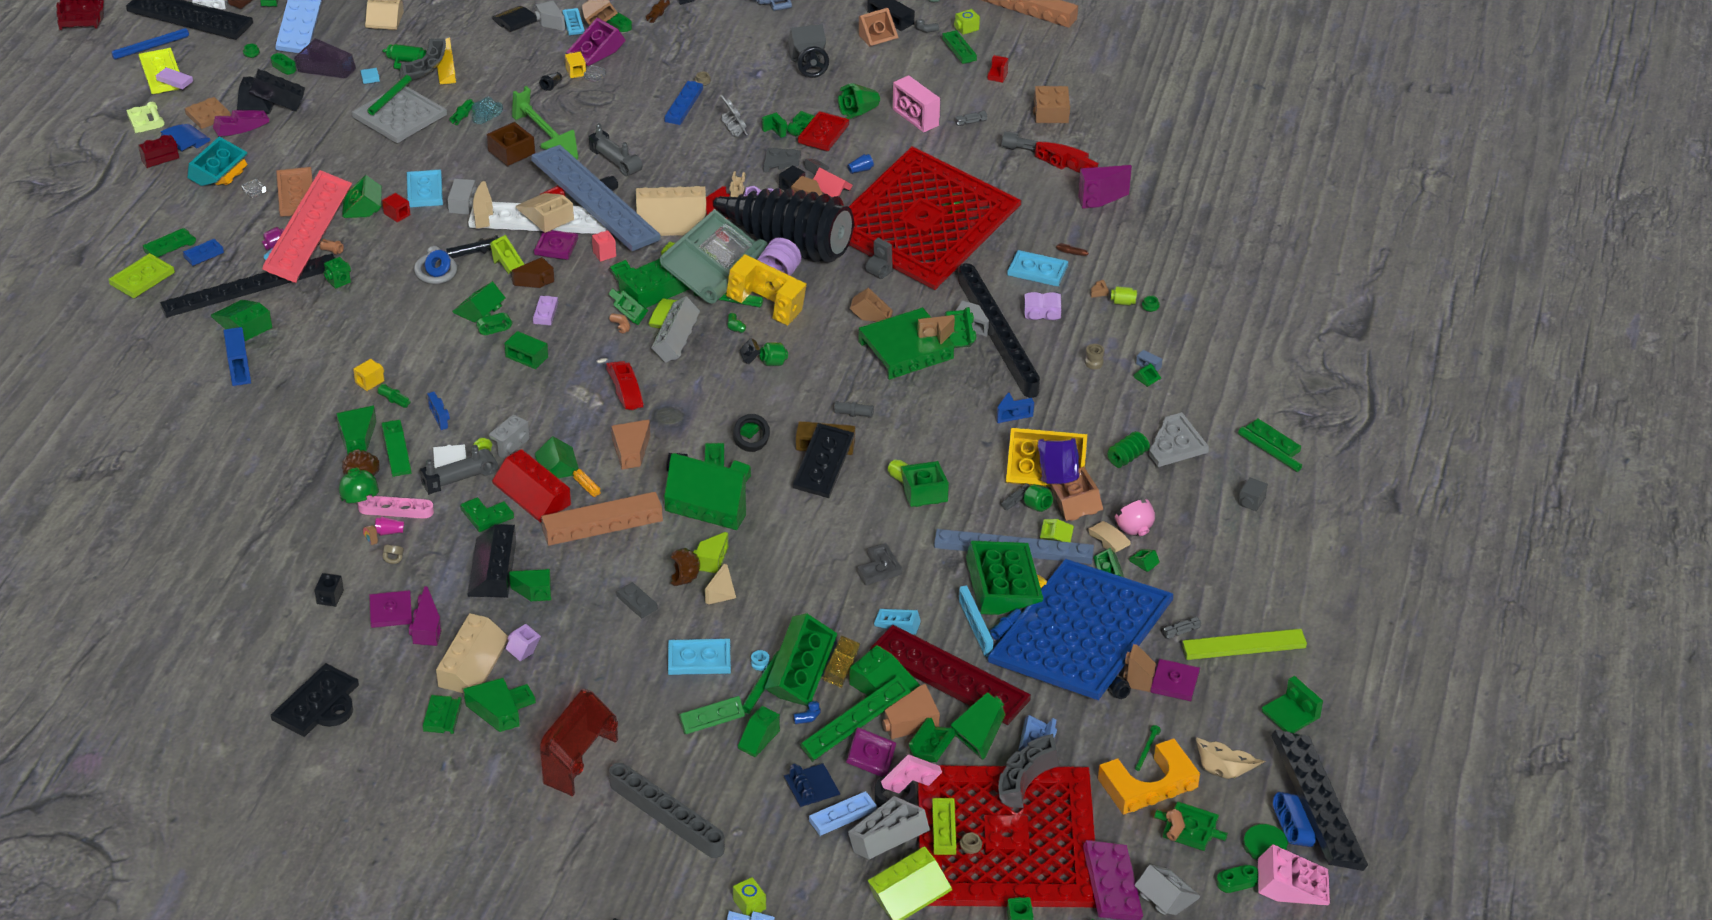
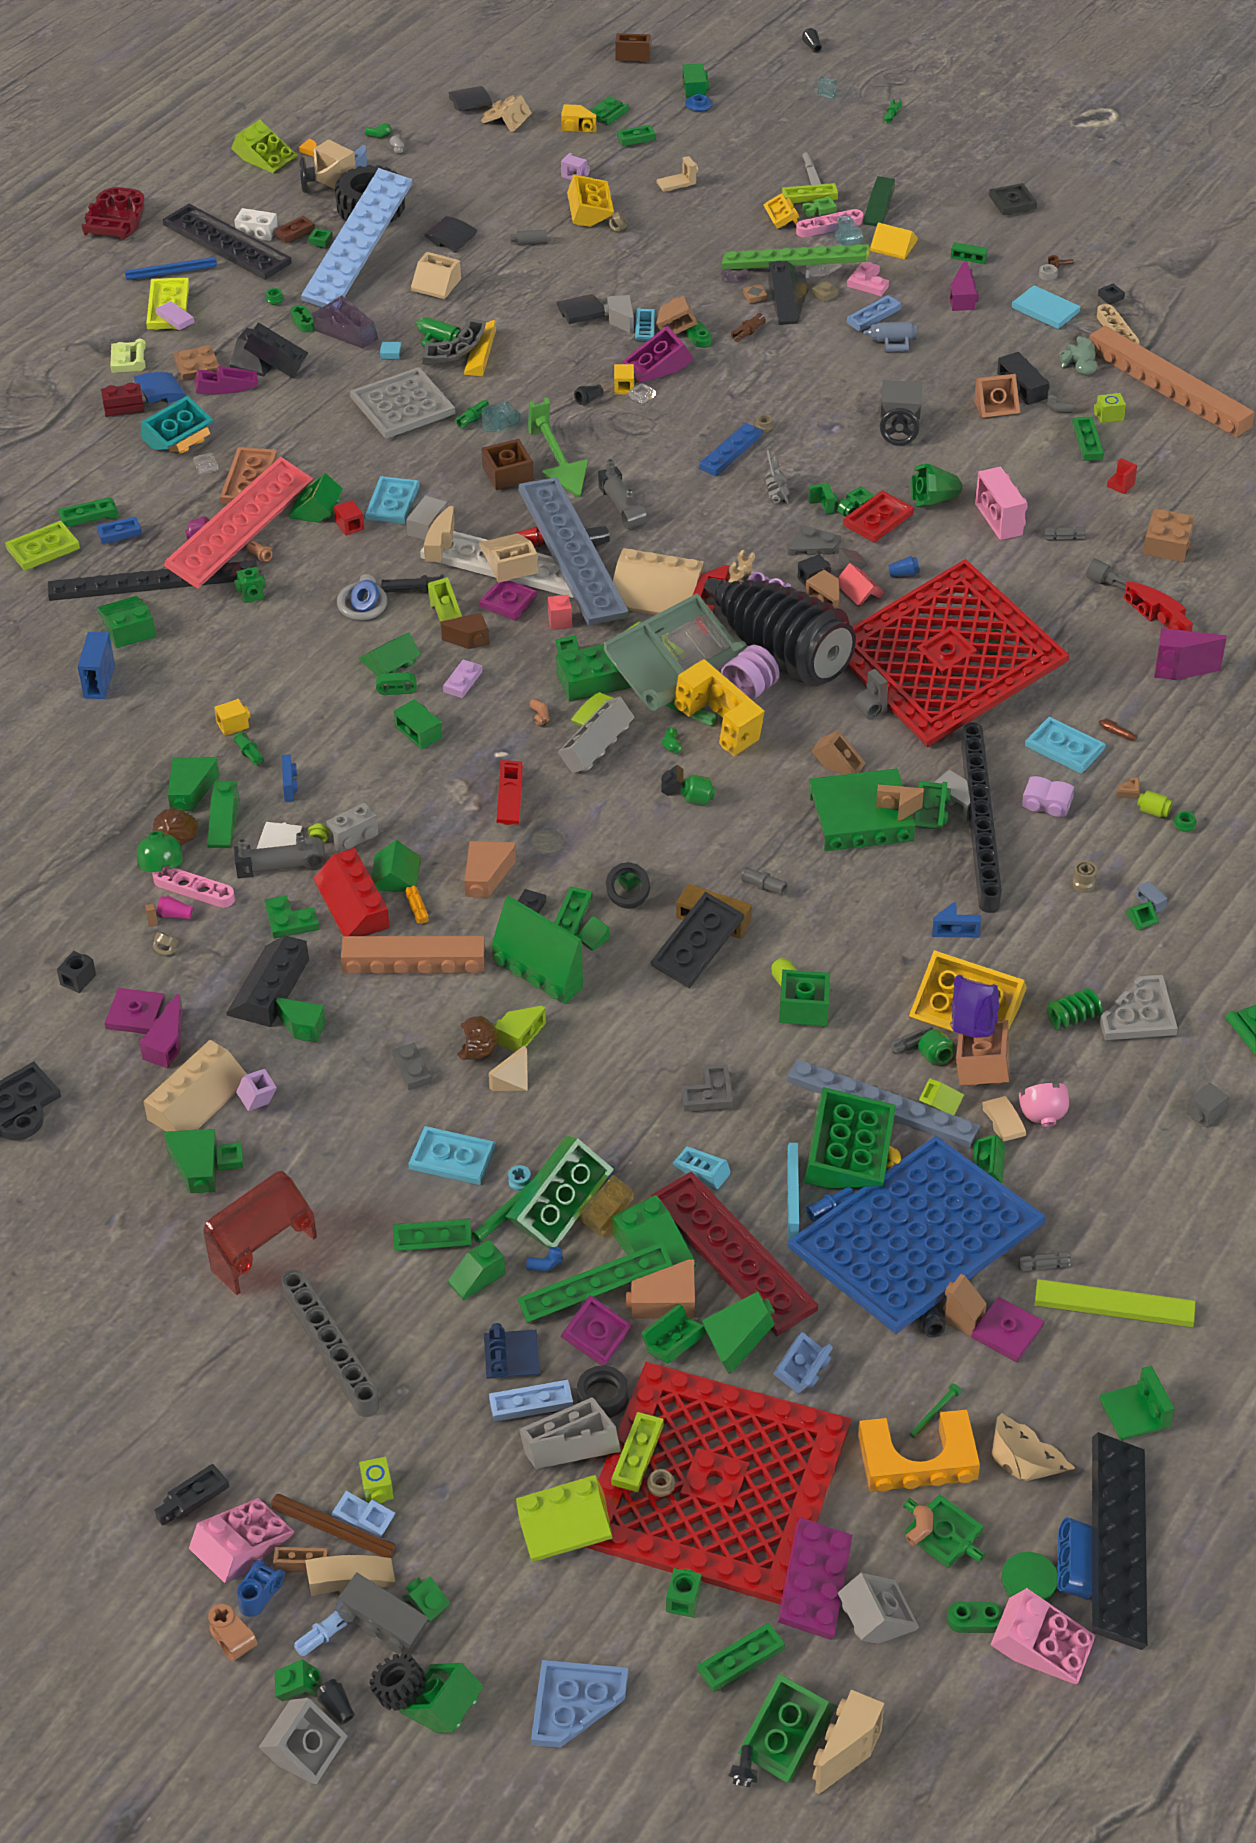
camera: 20 degrees right, 5 degrees up
green piece [367,75,412,115] -> none
green plate [423,695,462,734] -> none
green hinge [609,288,648,325] -> none
bright pink plate [881,754,942,793] -> none
dark grey brick [998,734,1059,808] -> none
green slope [1129,549,1160,572] -> none

